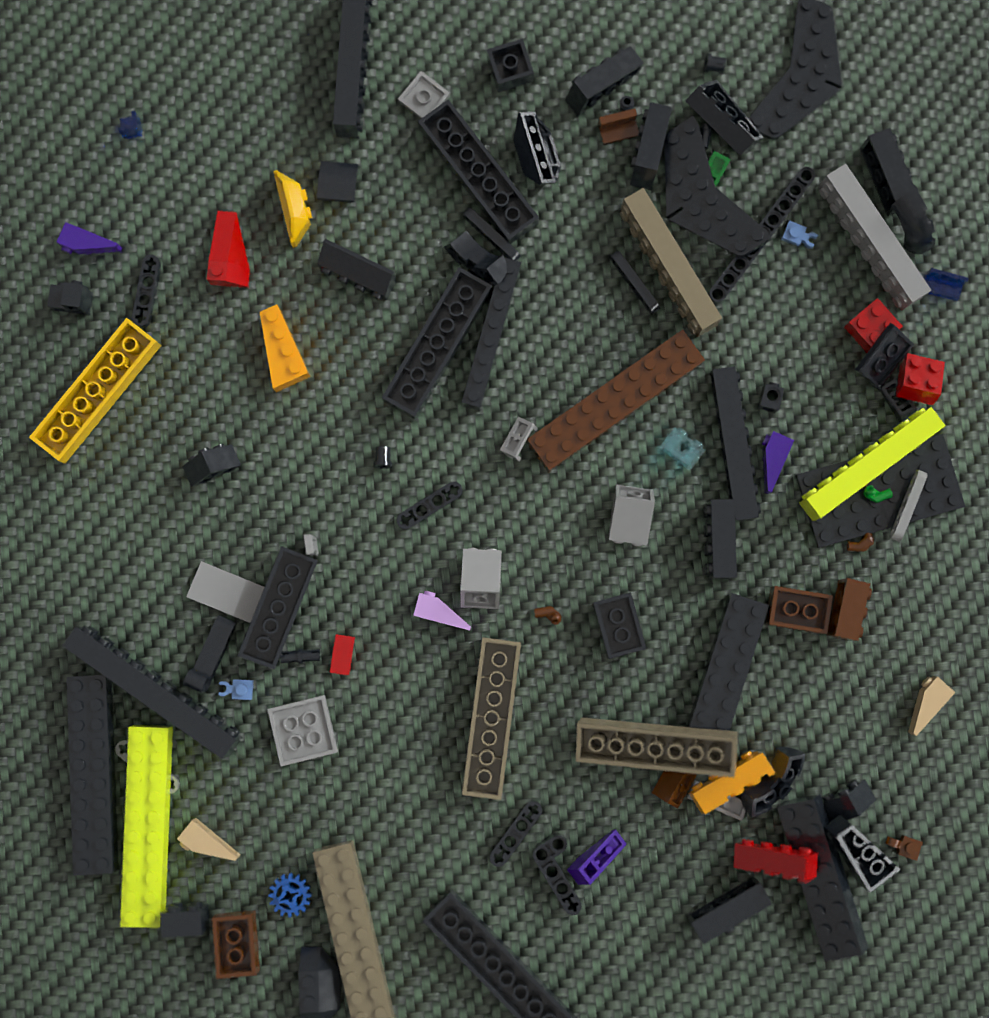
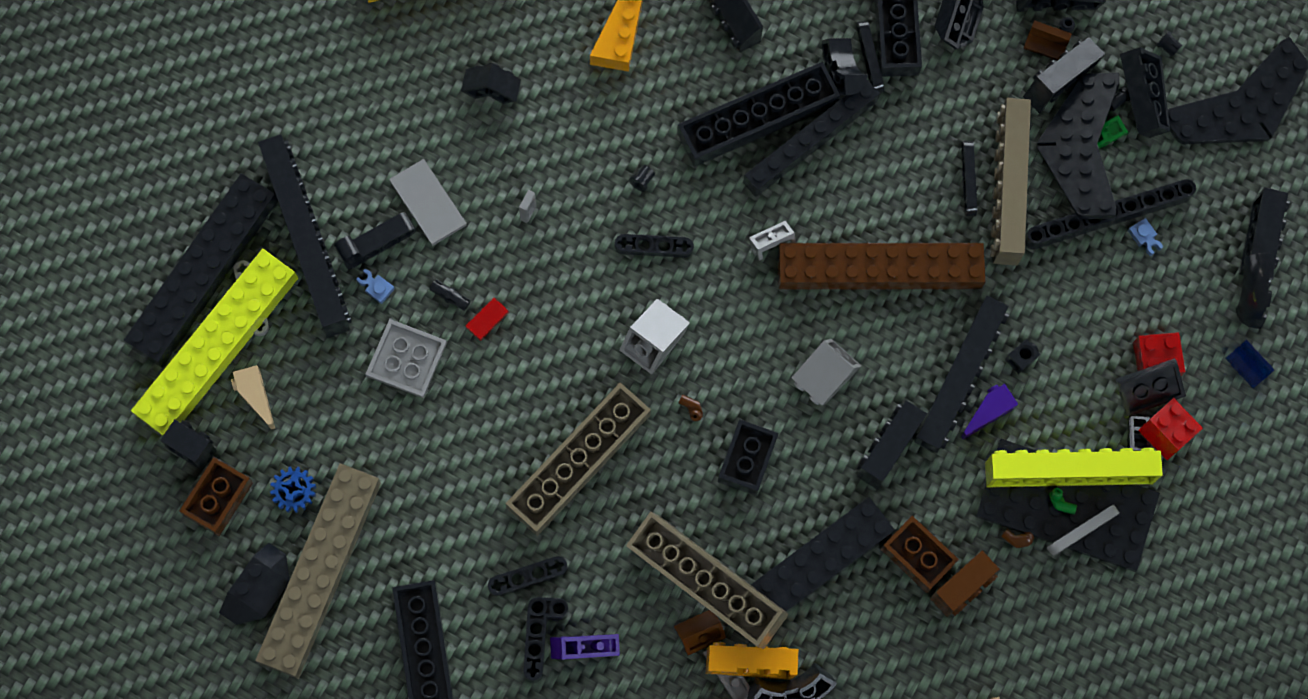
camera: 30 degrees right, 10 degrees down
black brick [237,546,318,670] -> none
lavender slope [413,591,471,630] -> none
clear light blue brick [659,427,705,470] -> none
light grey brick [818,164,931,311] -> none

